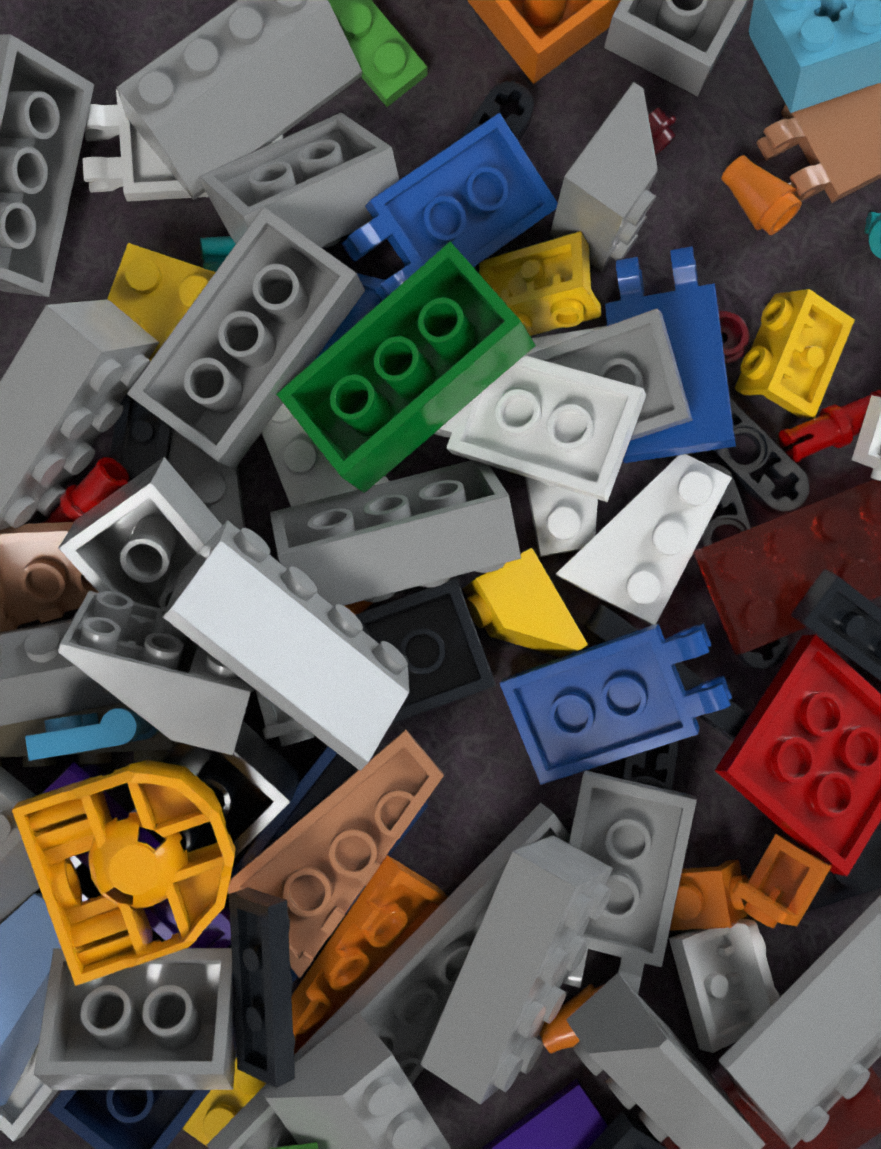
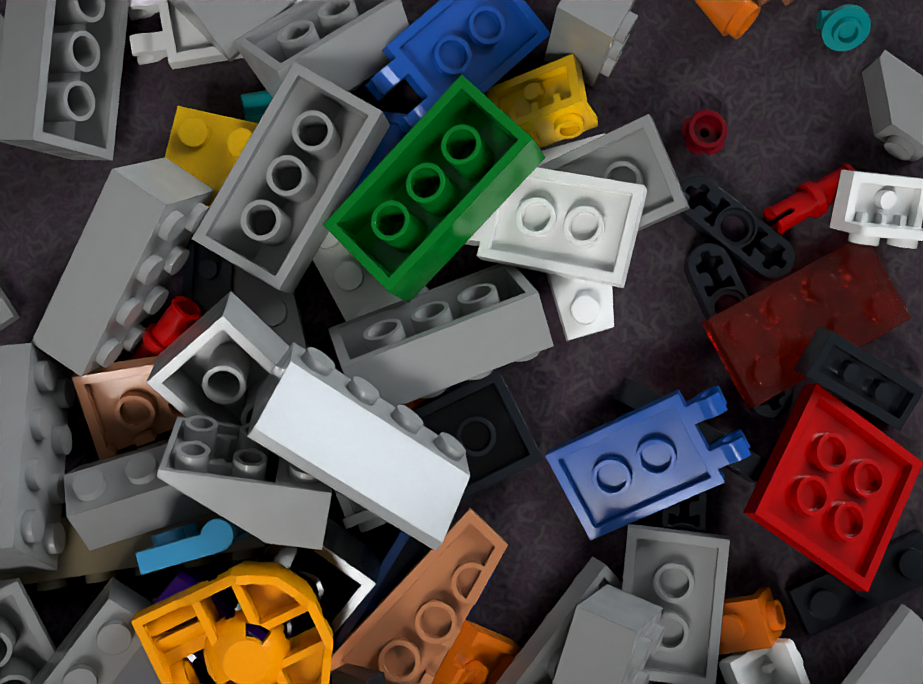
camera: 10 degrees left, 0 degrees up
yellow slope [463,548,588,658] -> none
white wing [555,454,732,626] -> none
blue tile [605,246,736,463] -> none
orange bracket [732,834,832,929] -> none
yellow bracket [735,289,855,418] -> none

